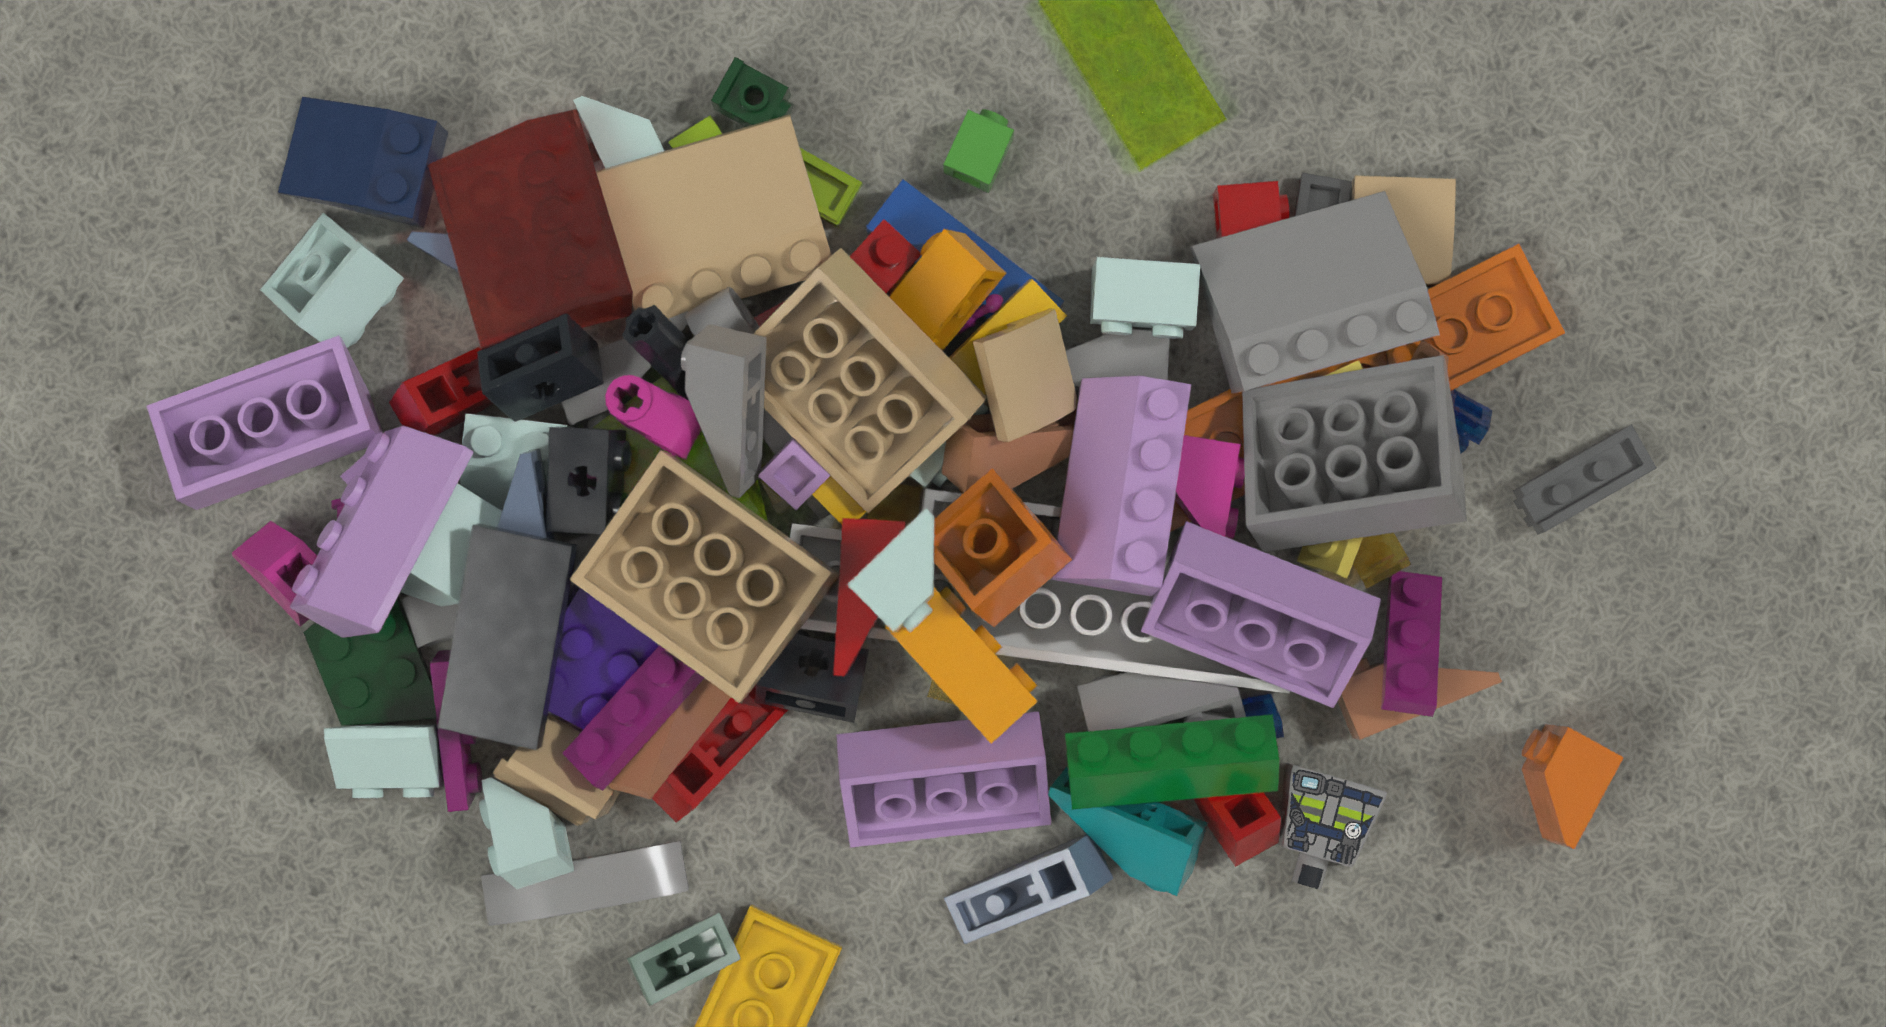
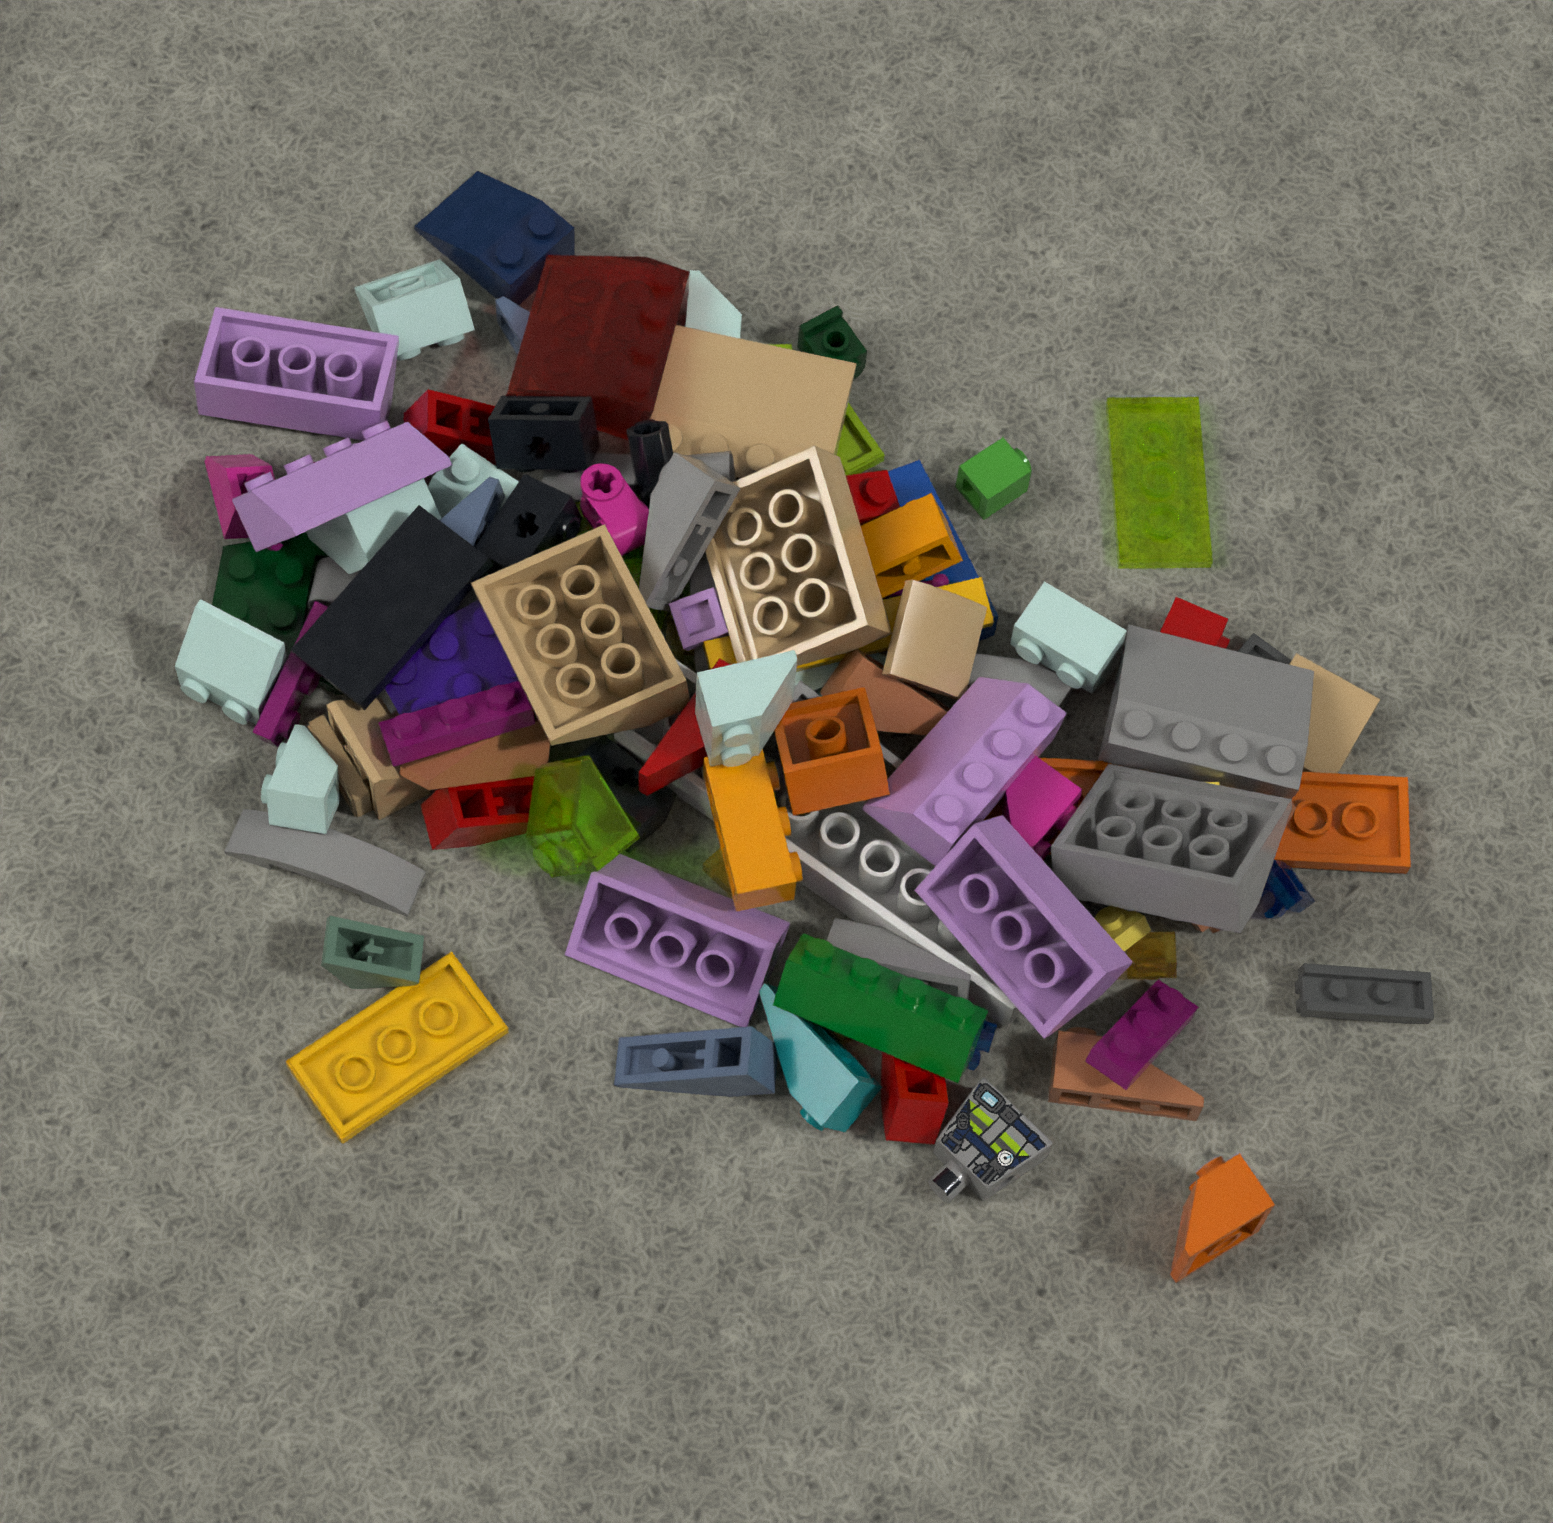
camera: 20 degrees right, 20 degrees down
none -> clear neon green slope [526,755,640,878]

